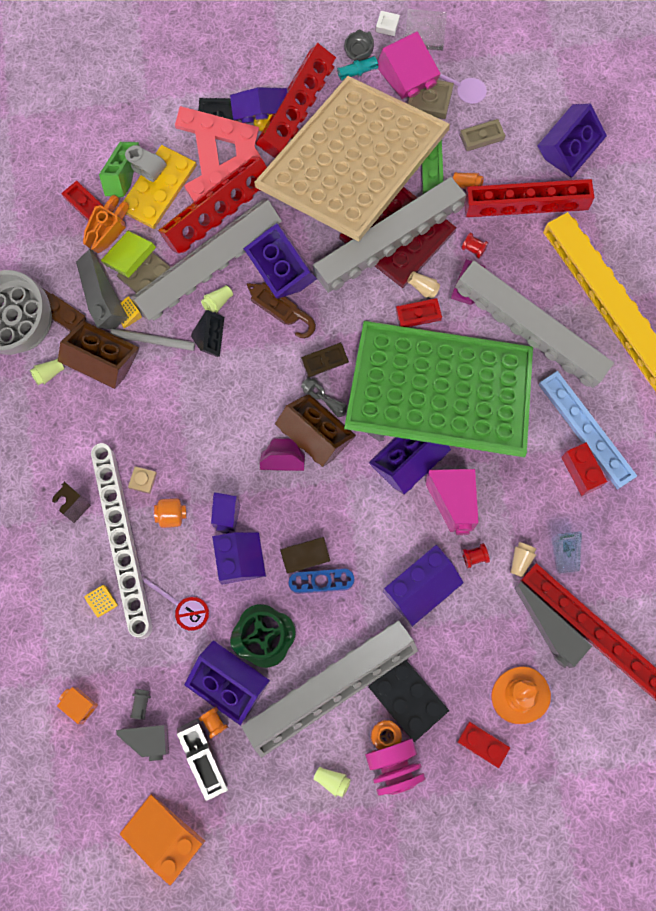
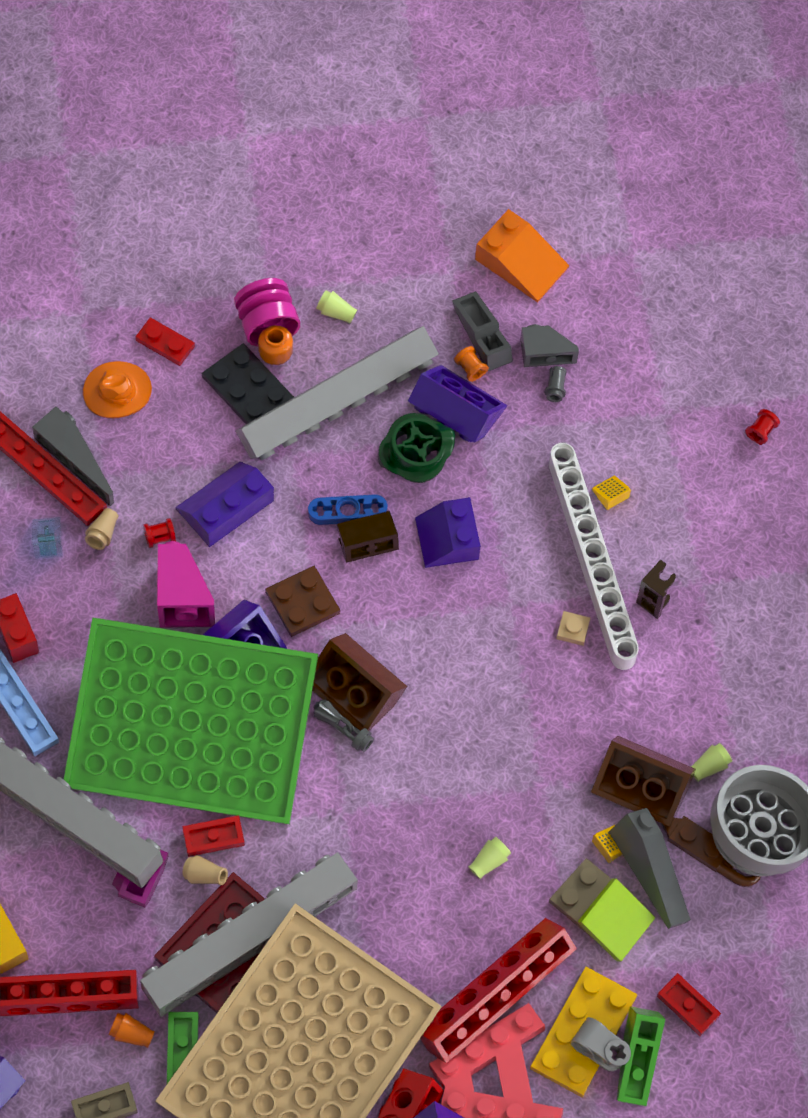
camera: 175 degrees right, 10 degrees down
orange brick [57,687,98,724] -> none
orange hinge [83,195,129,253] -> none
light grey bar [110,328,195,351] -> none
light grey brick [130,200,281,320] -> none
piece [143,579,209,631] -> none
orange head [154,498,187,528] -> none
black slope [191,310,225,357] -> none
dark purple slope [211,492,241,534] -> none
dark purple slope [243,223,317,299] -> none
reddish brown plate [247,283,316,339] -> none
magenta slope [260,438,305,471] -> none
dark brown hinge [300,342,349,378] -> none
red bush [461,232,489,259] -> none
none -> reddish brown plate [265,565,341,637]

